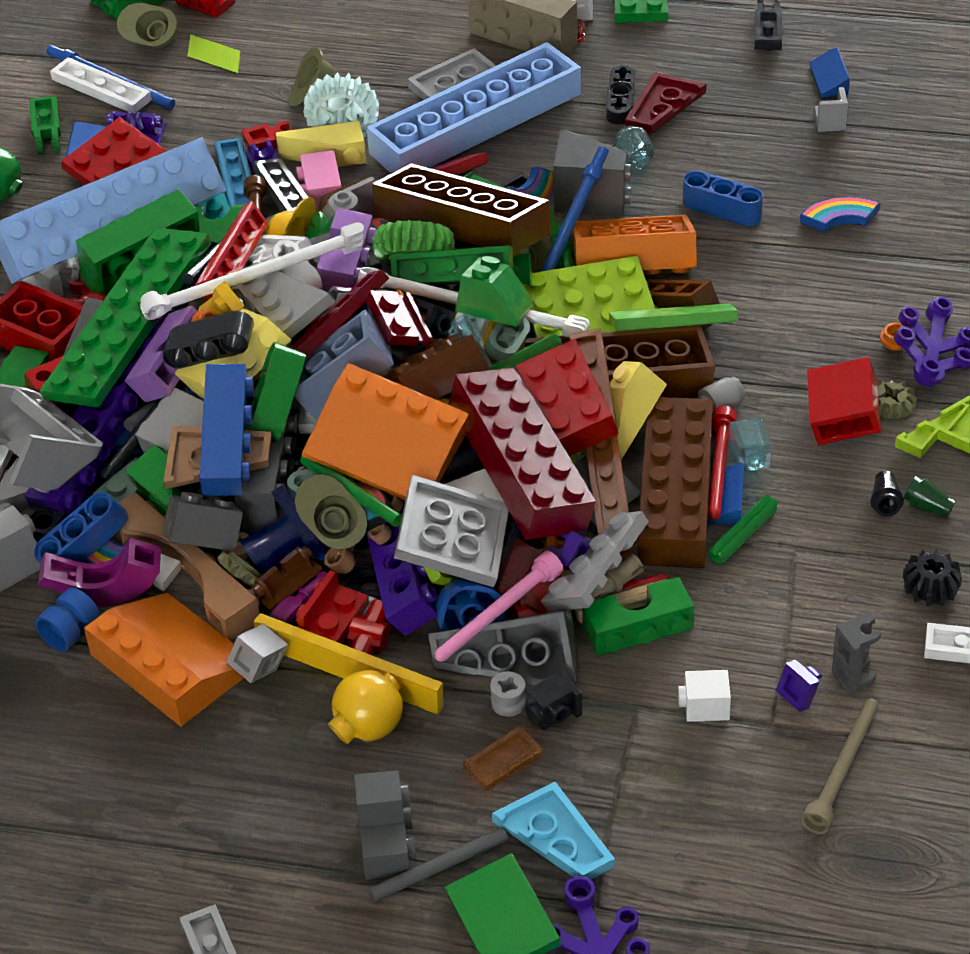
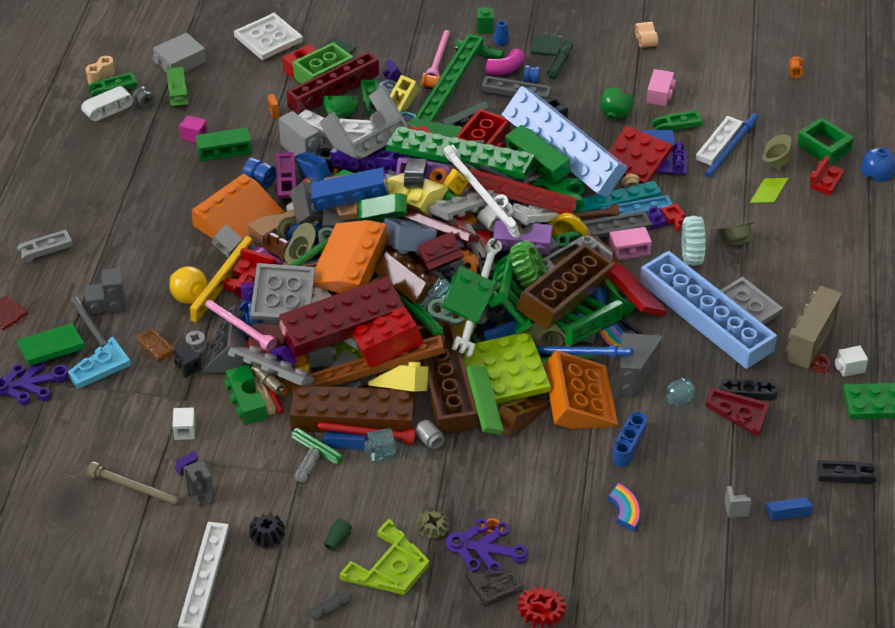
camera: 85 degrees right, 0 degrees up
light yellow slope [276,121,366,167] -> none
red brick [807,357,881,445] -> none
black cone [871,471,904,517] -> none
none -> light grey axle [295,448,320,483]

